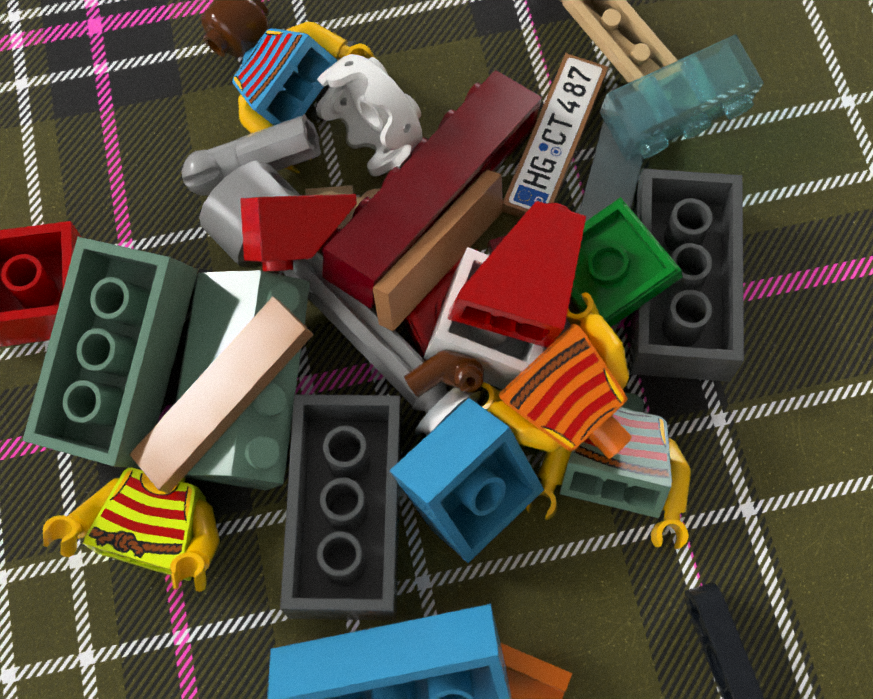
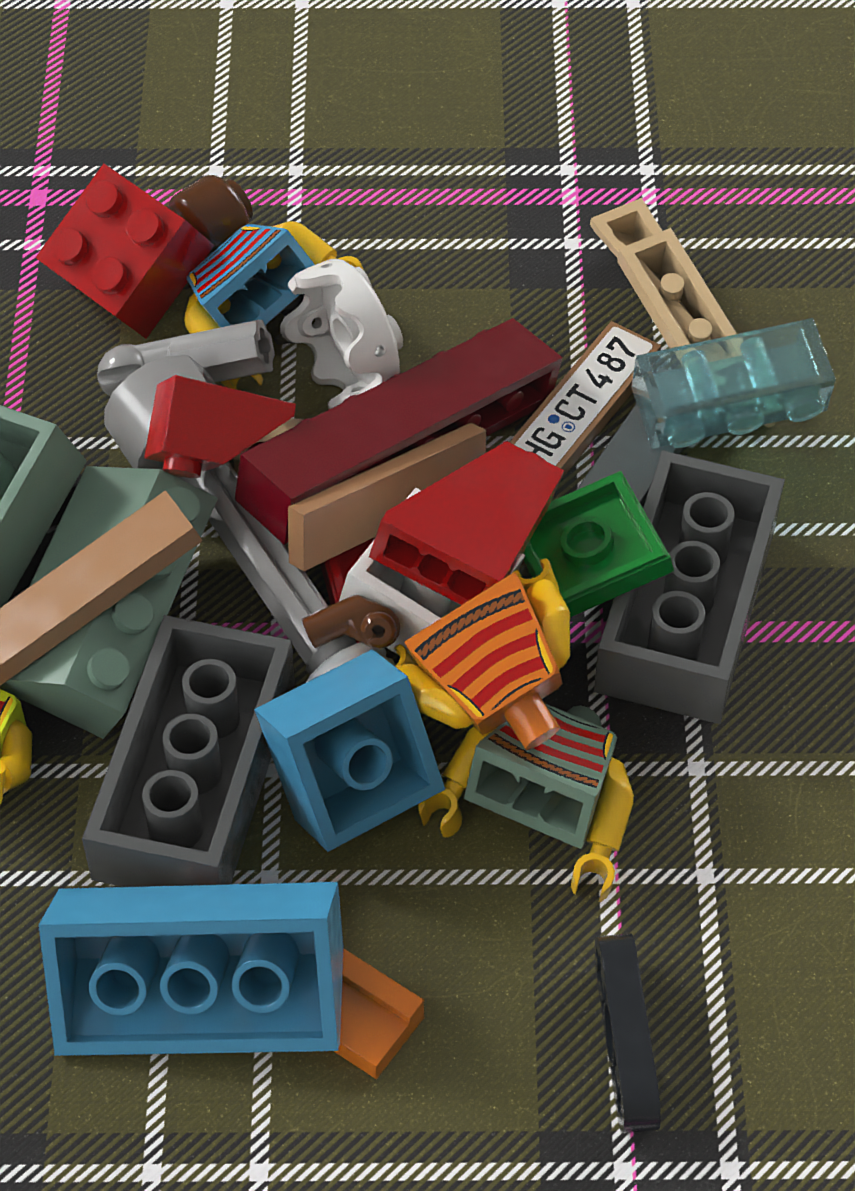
camera: 10 degrees right, 15 degrees down
none -> red brick [35,163,214,339]

